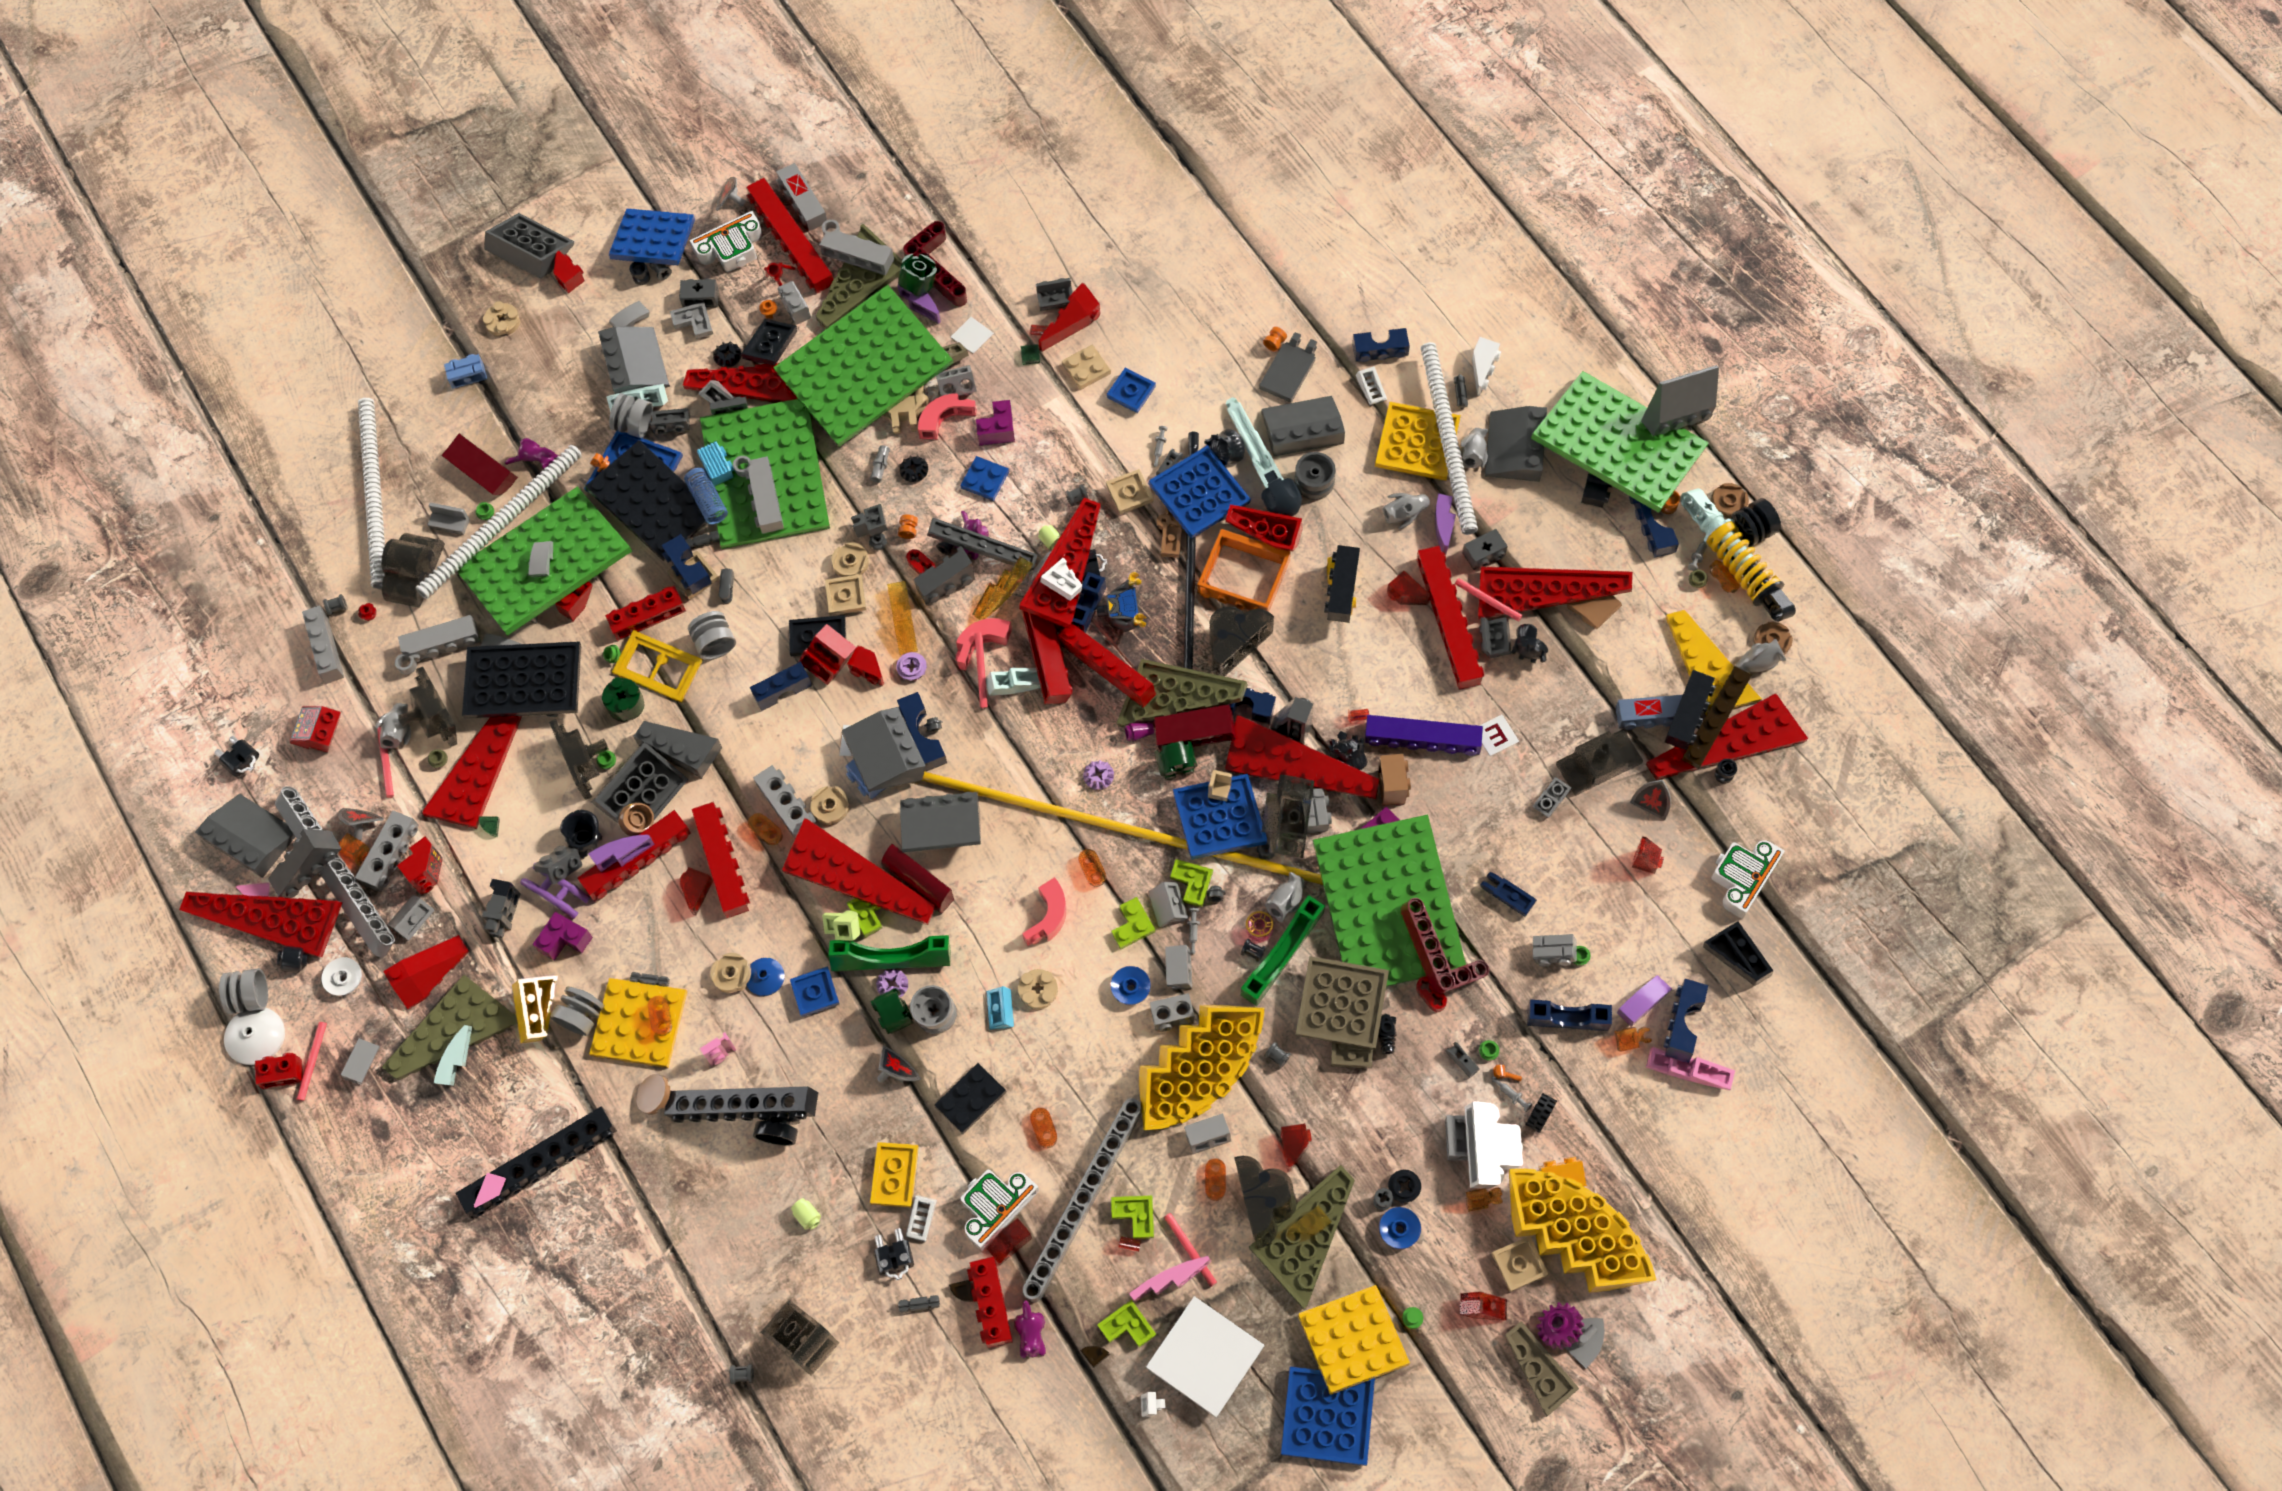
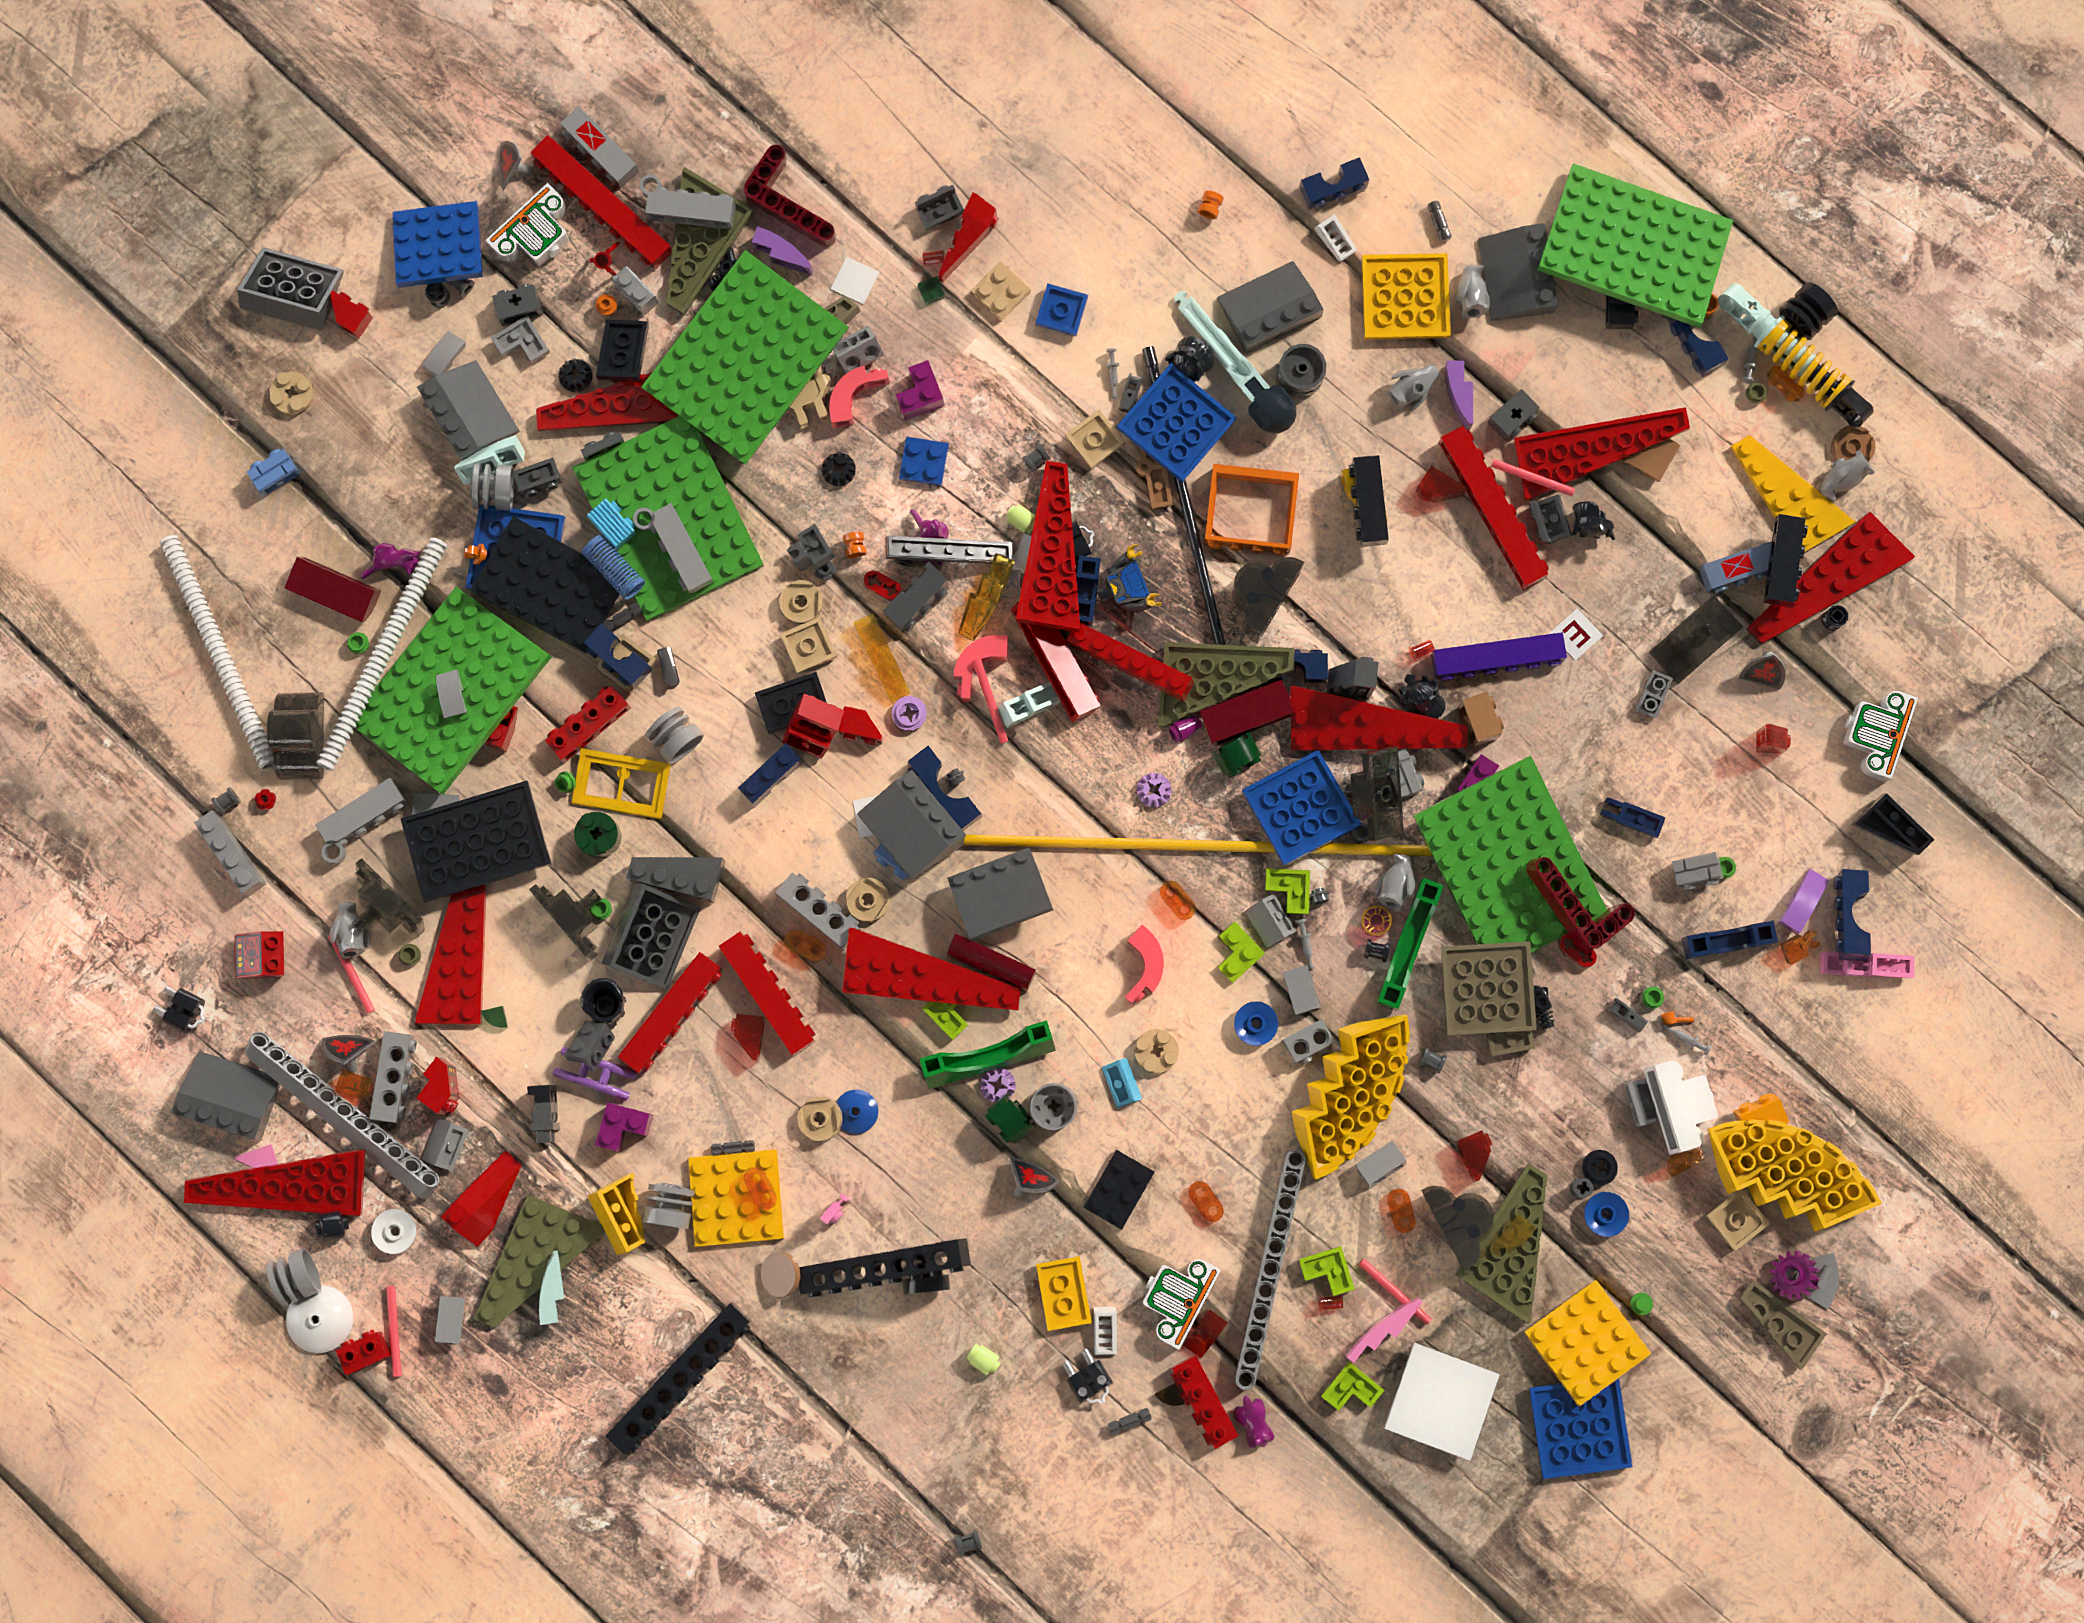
camera: 15 degrees left, 15 degrees up
dark grey wedge [268,829,342,898] -> none
light grey panel [428,503,470,535] -> none
bright pink sticker [474,1173,506,1208] -> none
medium lavender slope [588,835,654,872] -> none
medium nougat piece [618,803,654,836] -> none
light grey slope [699,380,734,403] -> none
clear smoke brick [760,1300,839,1377] -> none
blue plate [790,966,840,1017] -> none
yellowish green brick [822,910,860,941] -> none
light grey pin [870,445,890,483] -> none
dark green brick [898,254,937,296] -> none
white wing [1040,558,1082,600] -> none
dark brown tile [1080,1346,1110,1368] -> none
white tile [1141,1392,1165,1417] -> none
tan panel [1208,770,1232,802] -> none
red wedge [1226,504,1303,552] -> none
dark grey tile [1259,332,1317,403] -> none
white piece [1420,342,1478,535] -> none
clear red slope [1460,1292,1507,1321] -> none
white slope [1472,337,1501,396] -> none
black tyre [1525,1093,1557,1133] -> none
dark grey slope [1641,365,1719,436] -> none
dark brown plate [1682,666,1752,769] -> none
medium nougat tile [1711,483,1749,518] -> none

